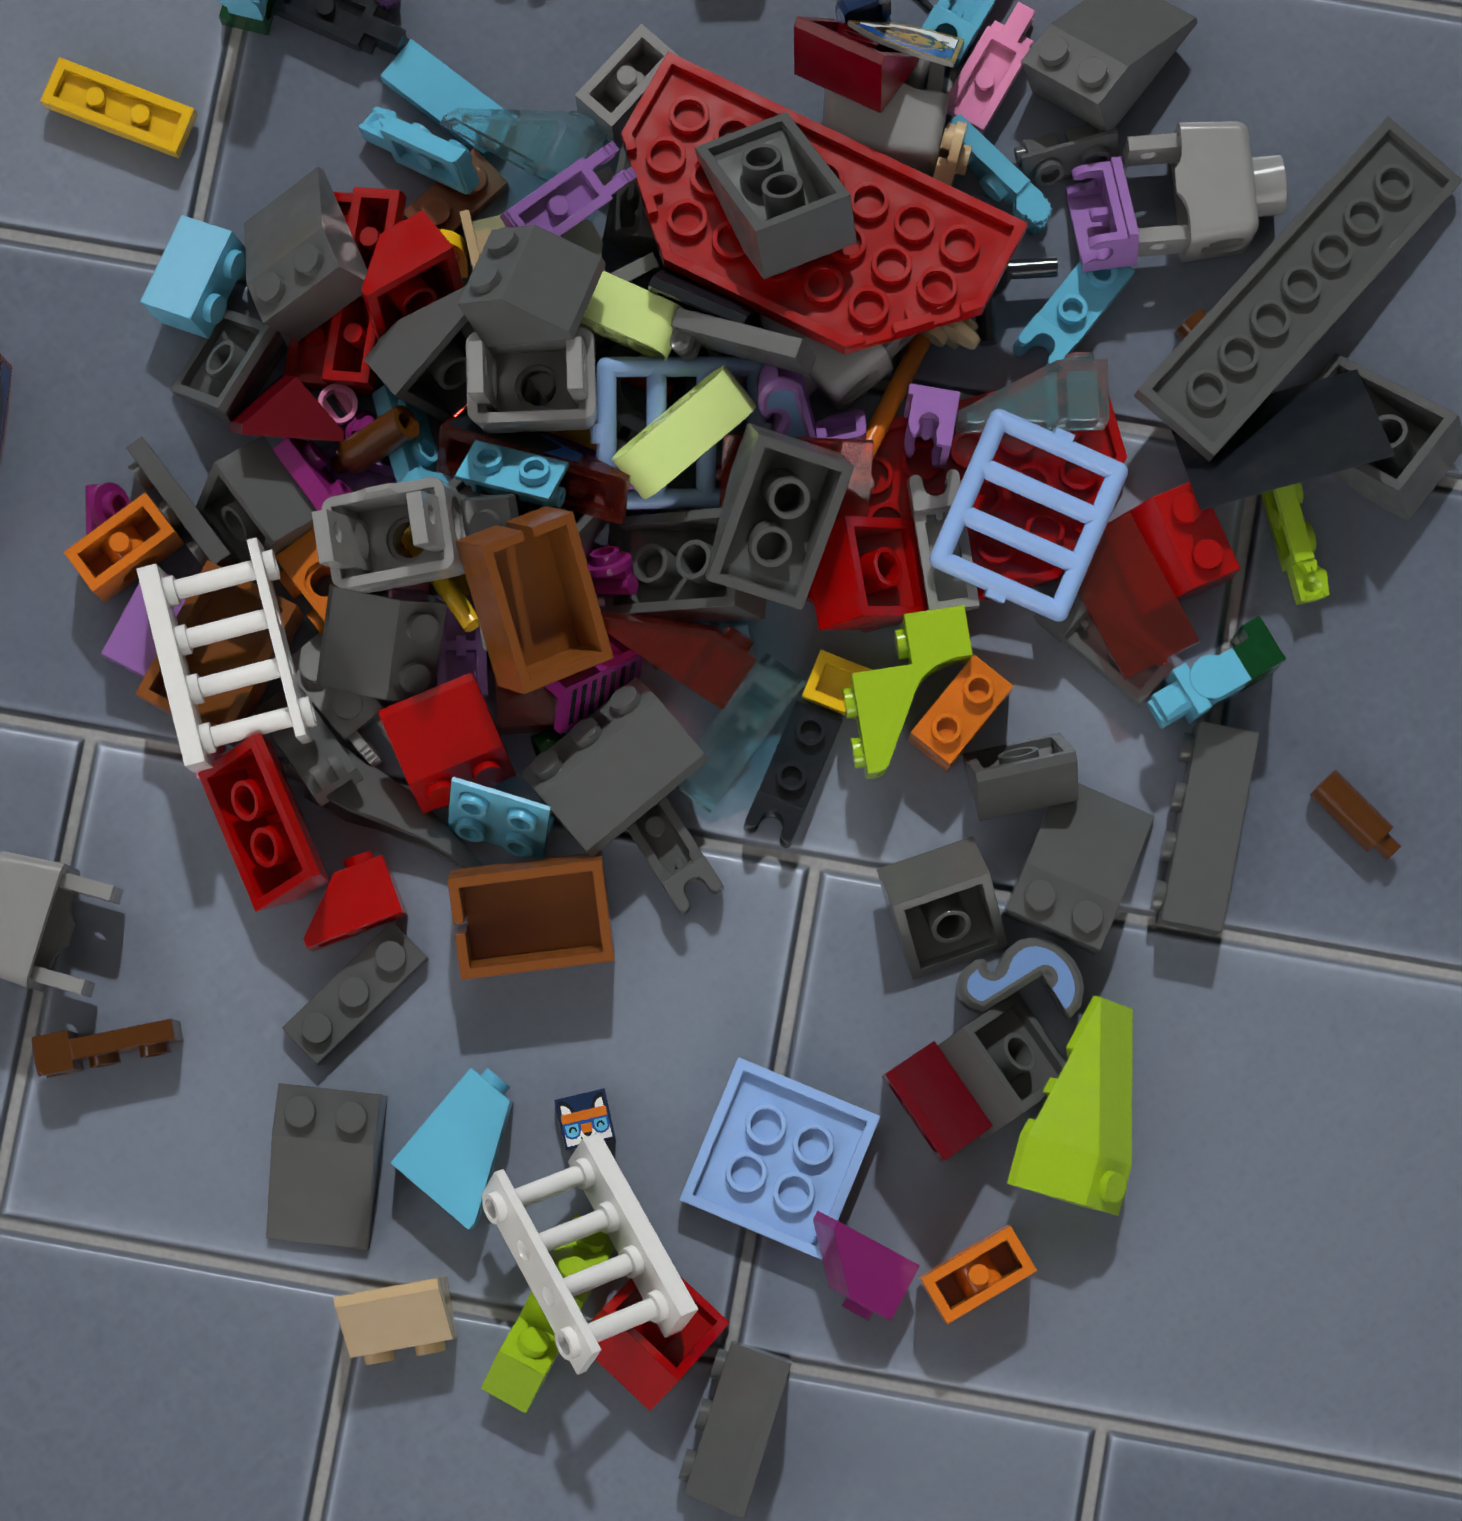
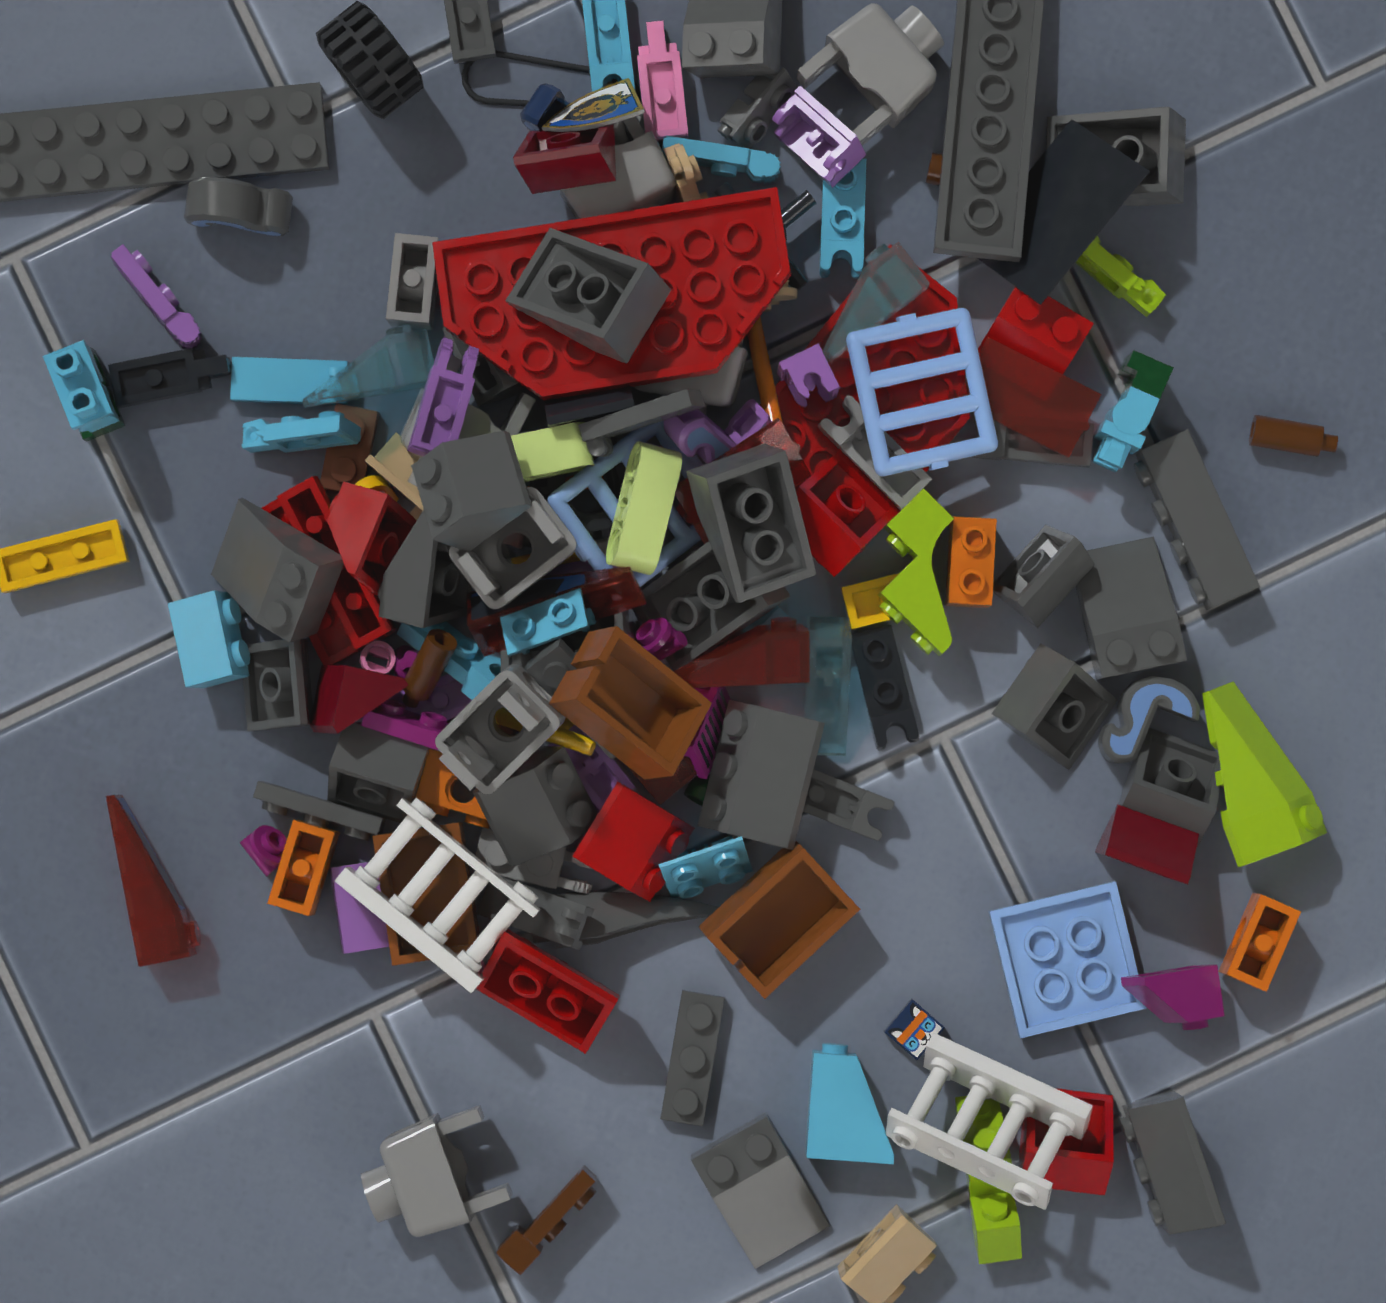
camera: 35 degrees left, 5 degrees up
red slope [303,851,408,952] -> none

